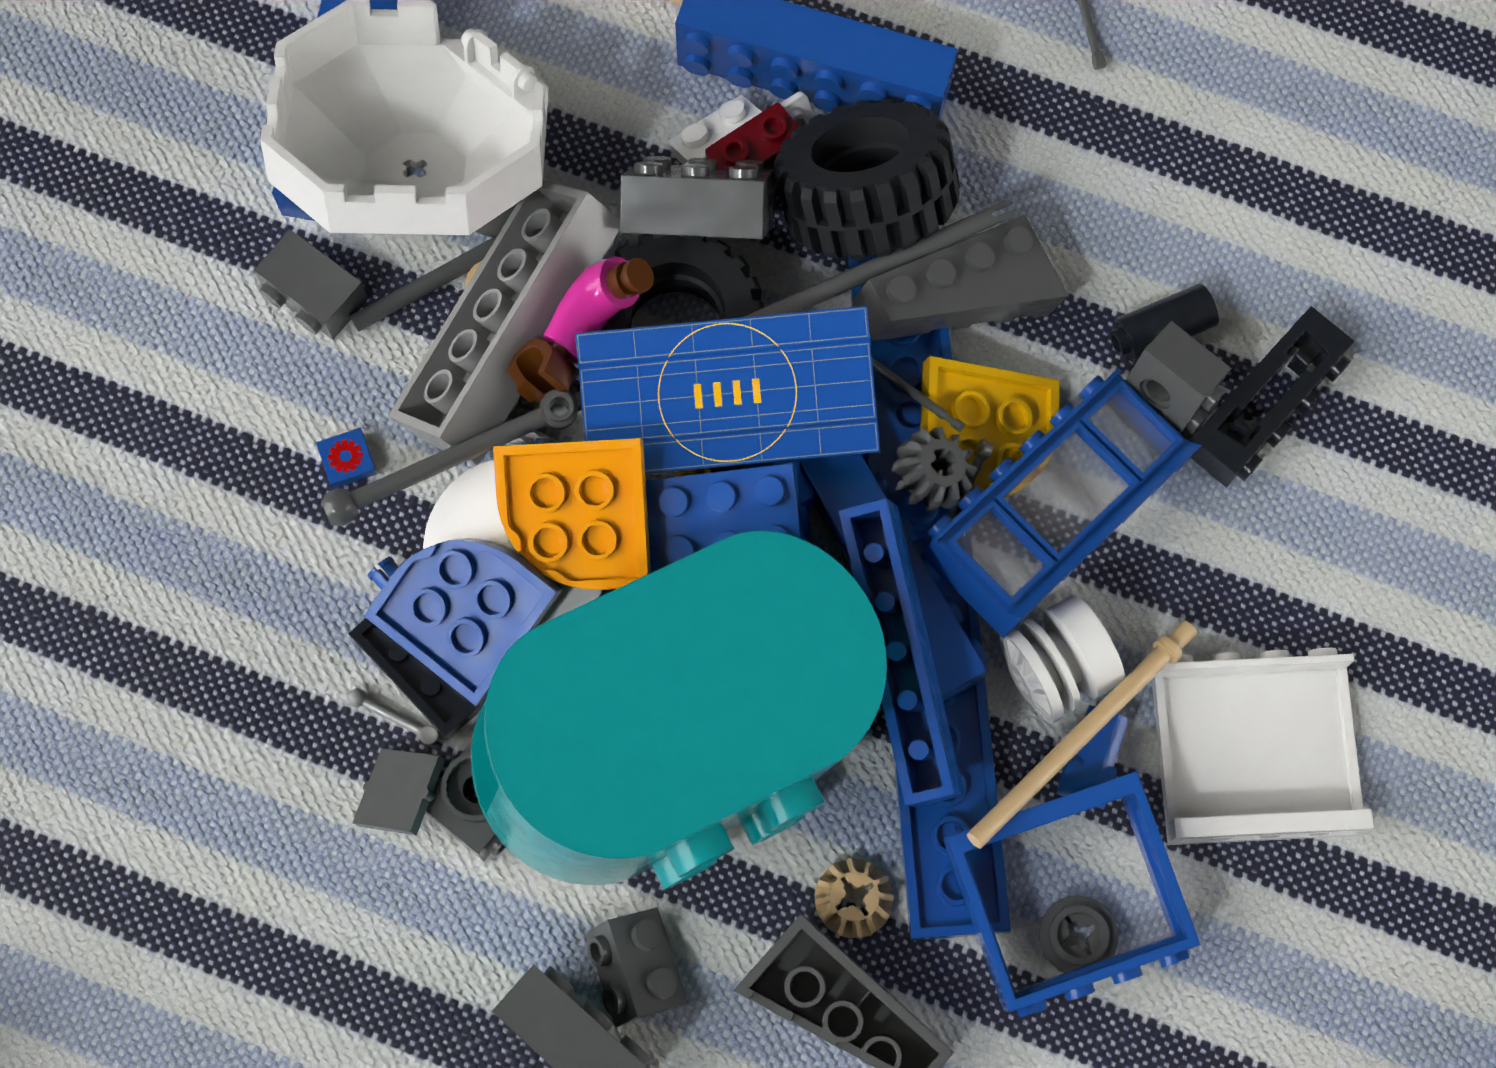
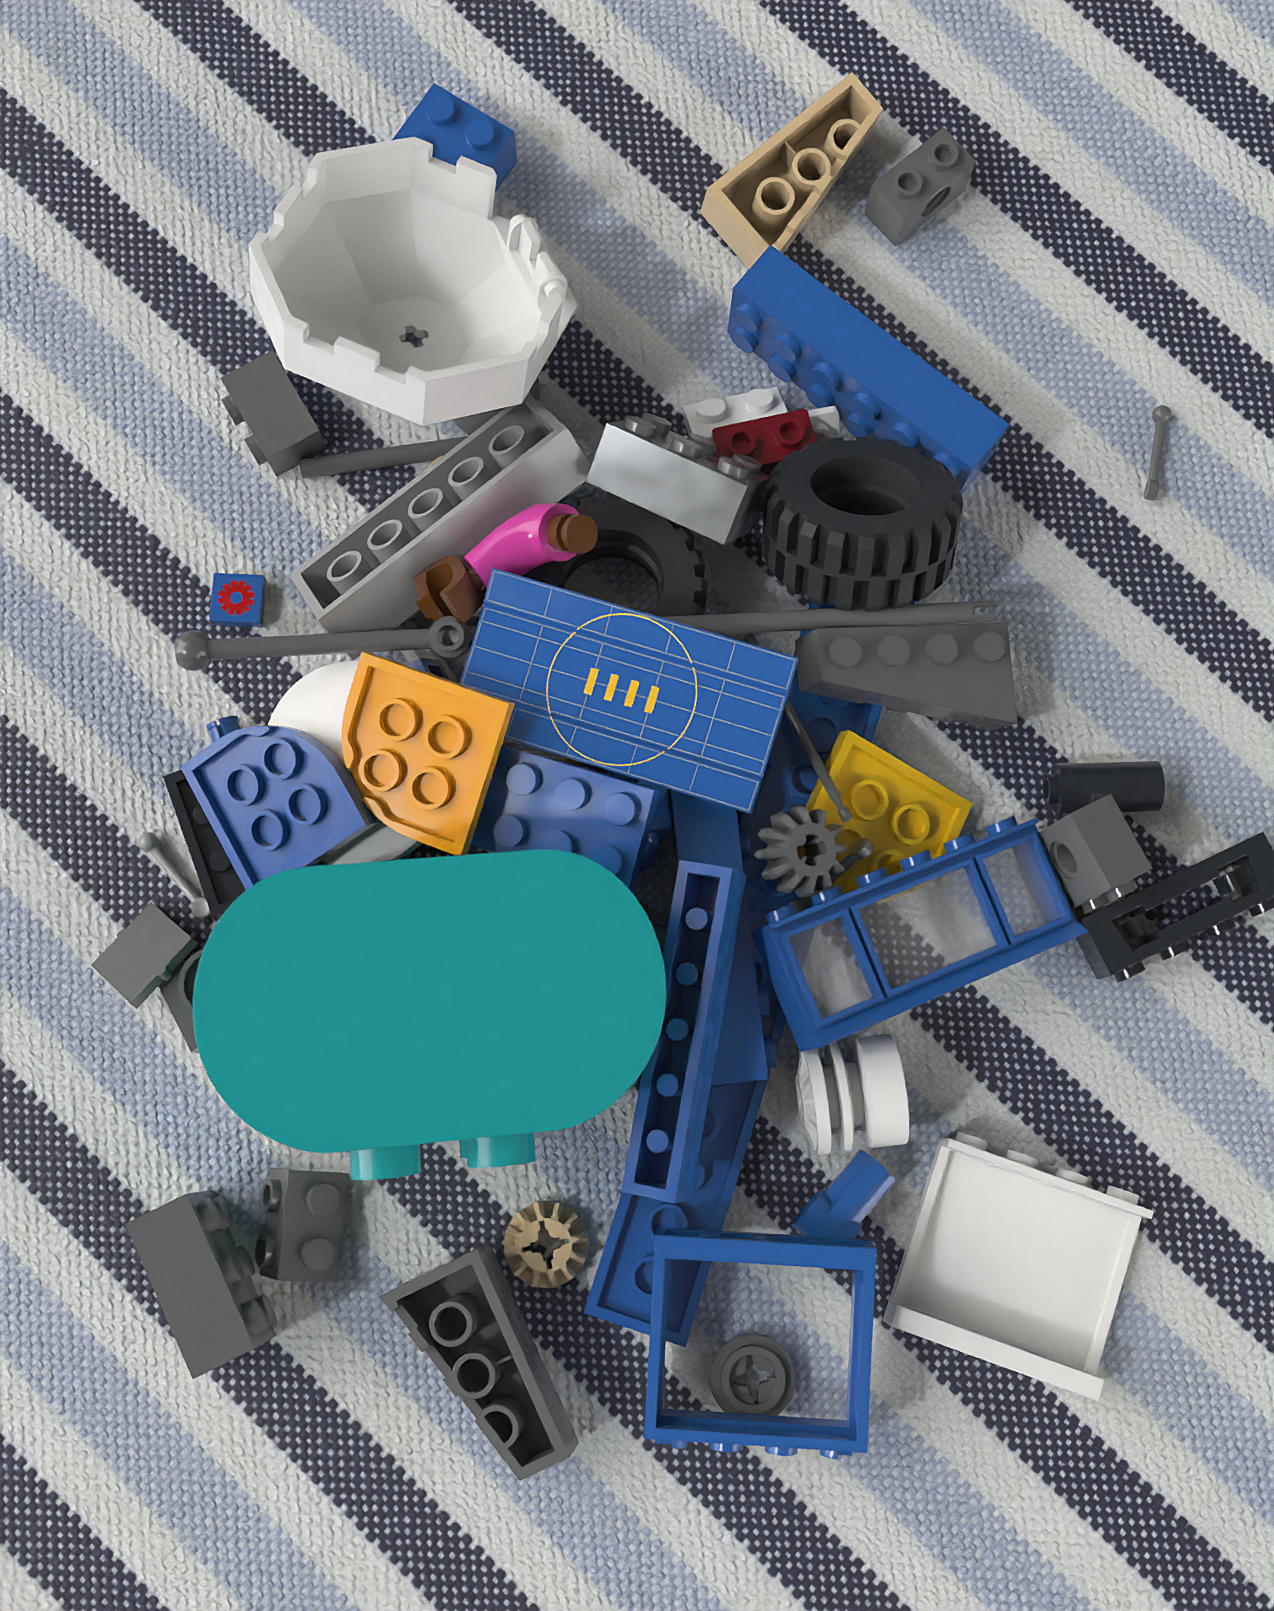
camera: 20 degrees right, 5 degrees up
tan bar [967,621,1197,849] -> none

